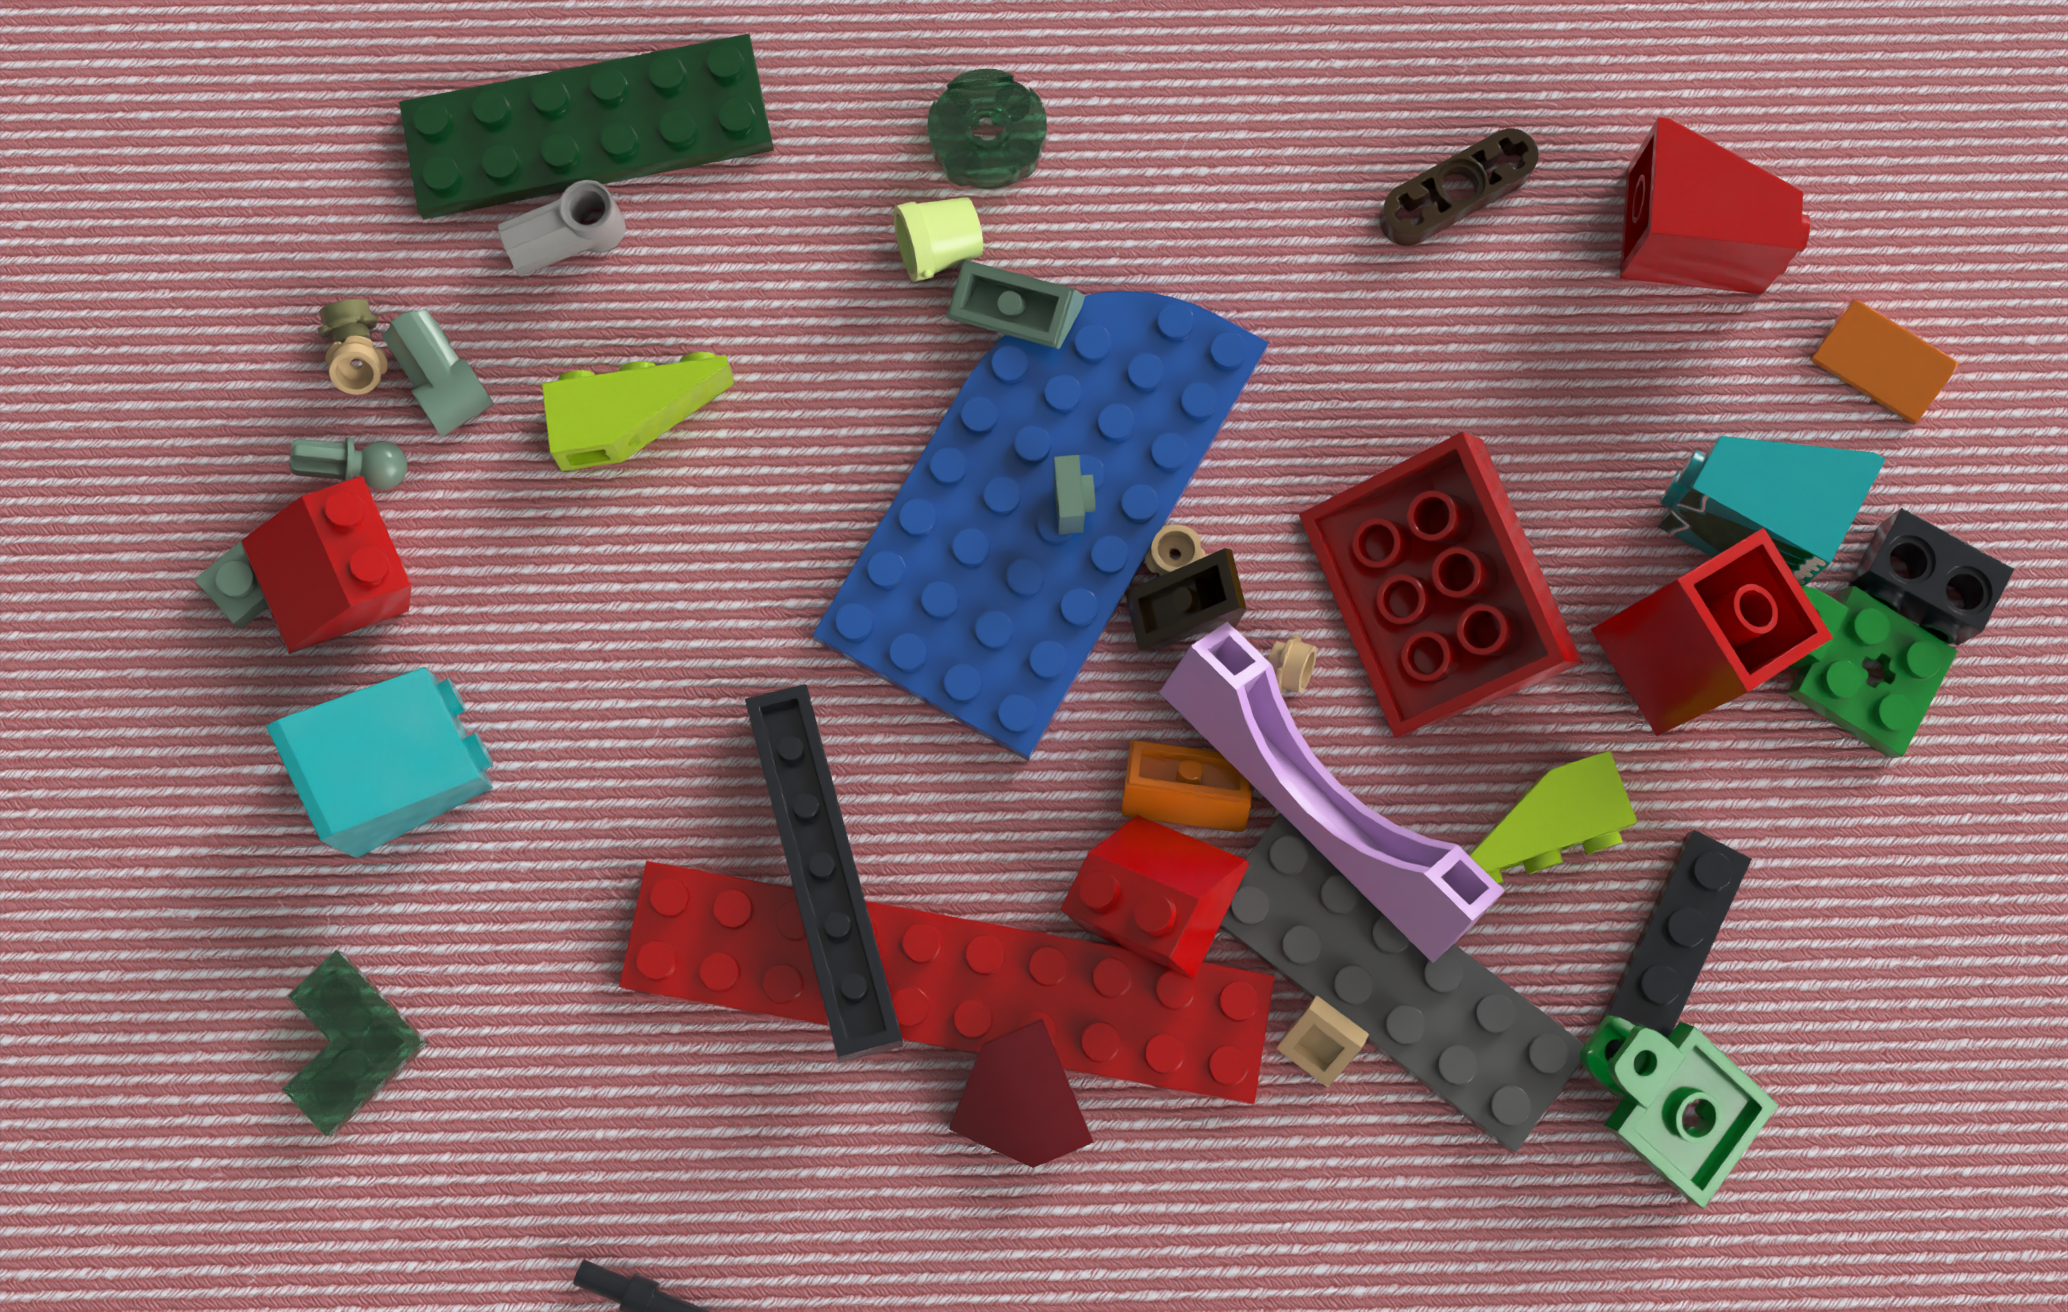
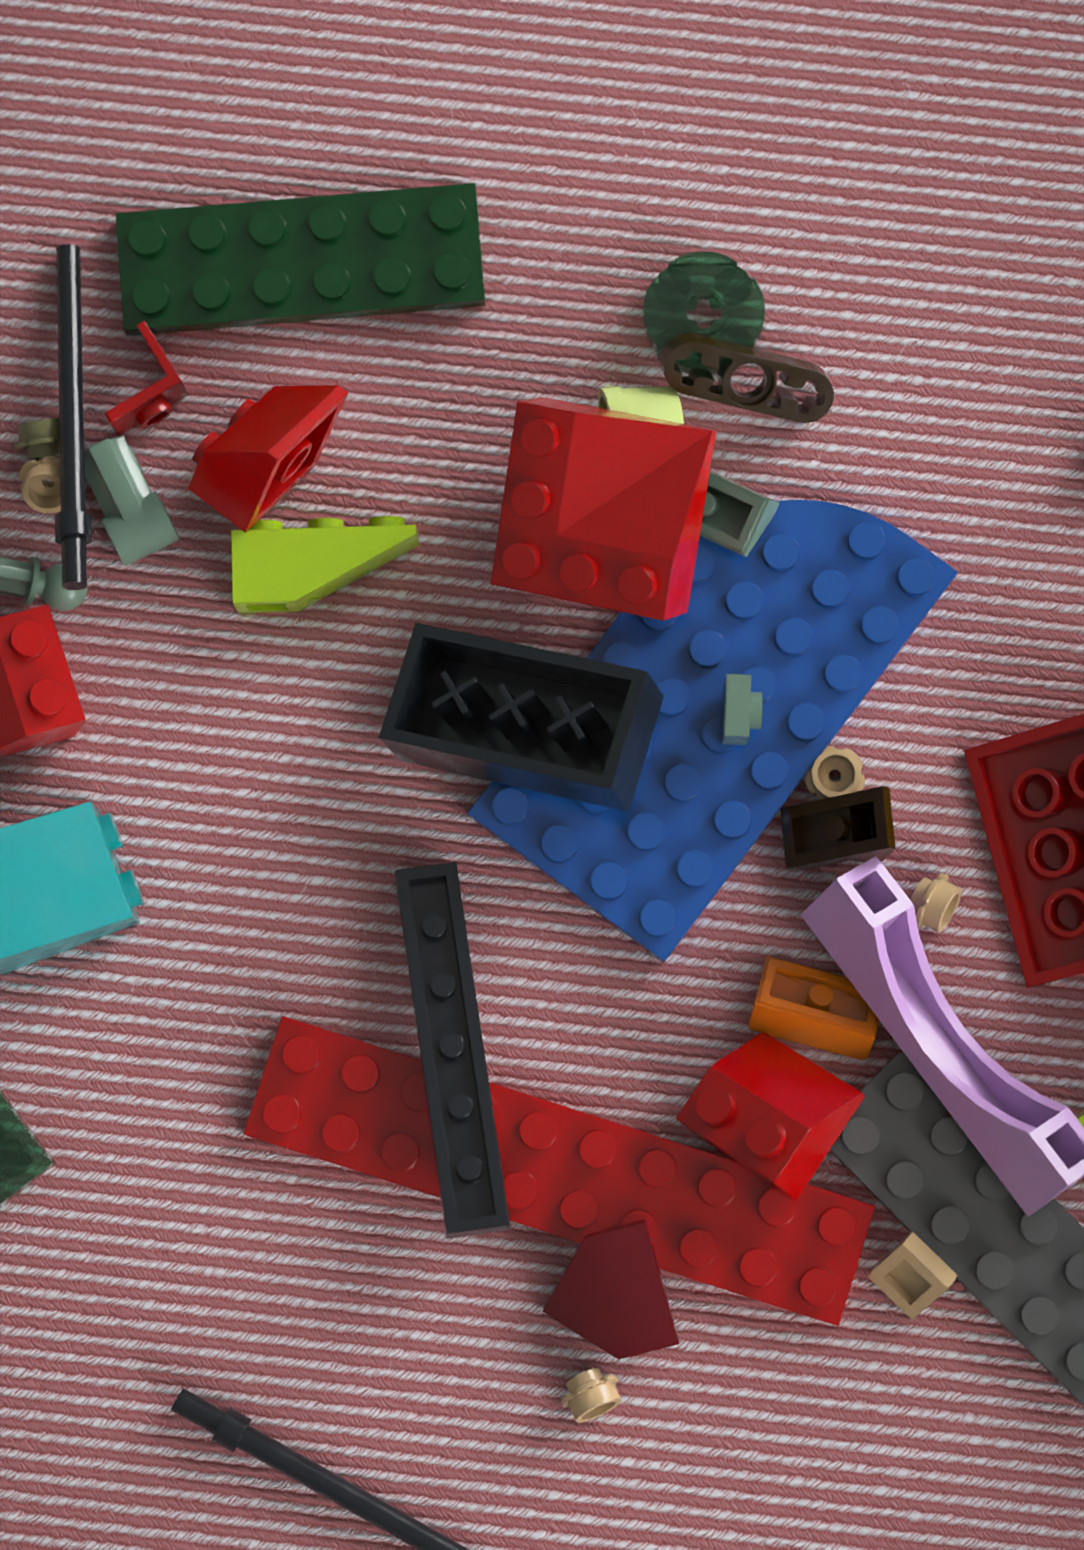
camera: 15 degrees right, 5 degrees up
light grey piece [498,180,626,277] -> none
none -> black bar [55,244,92,590]
none -> red bracket [105,321,188,436]
none -> red slope [188,385,348,533]
none -> black brick [378,623,664,812]
none -> red slope [490,397,716,621]
none -> tan plate [561,1368,622,1423]
none -> dark brown beam [660,333,834,423]

